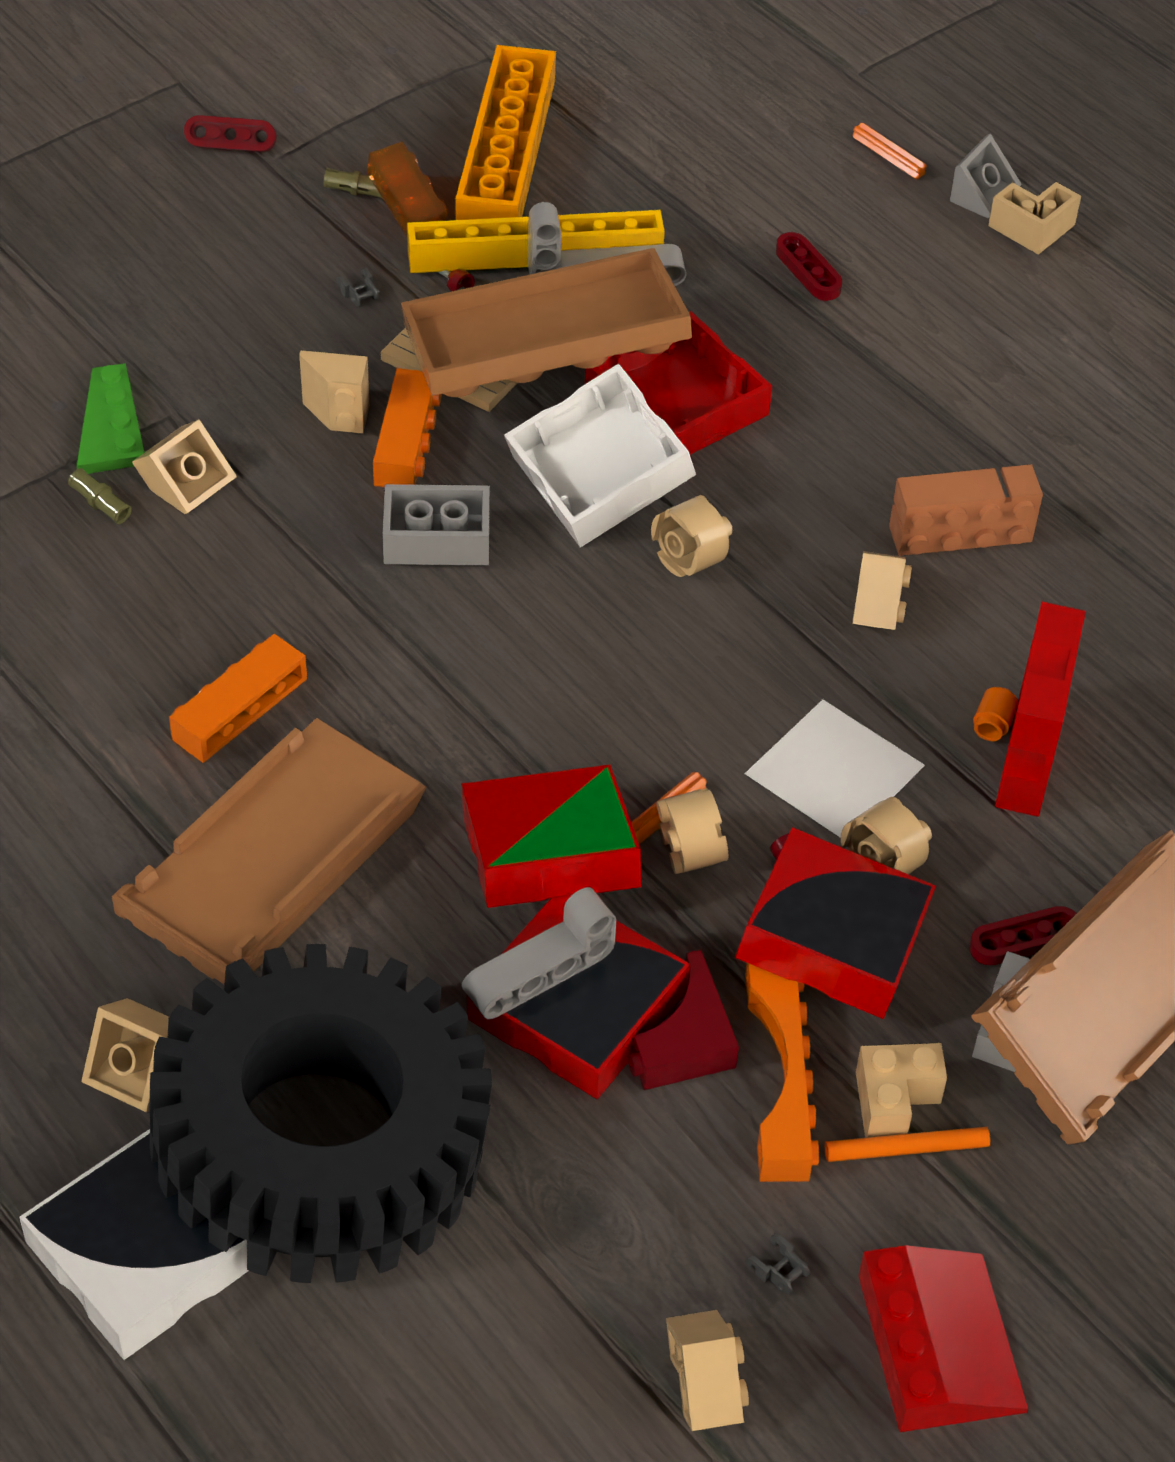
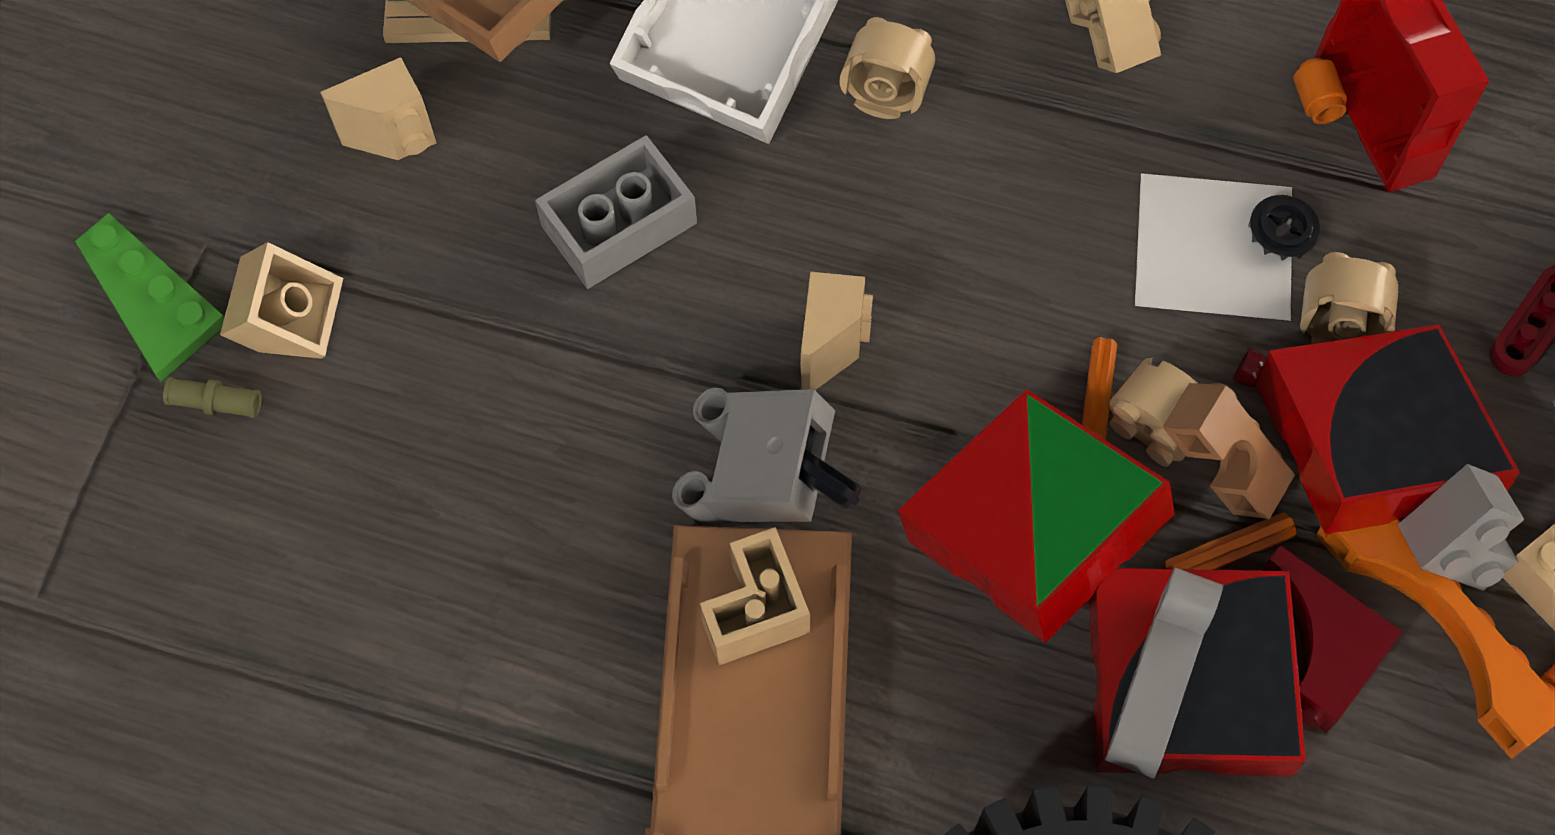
camera: 30 degrees left, 15 degrees up
orange brick [169,634,307,763] -> none
orange brick [373,368,442,487] -> none
none -> light grey piece [672,387,861,527]
none -> tan brick [699,527,810,666]
none -> tan slope [801,272,873,390]
none -> medium nougat arch [1163,383,1295,519]
none -> orange axle [1164,512,1297,570]
none -> black gear [1248,195,1320,261]
none -> light grey brick [1398,464,1524,591]

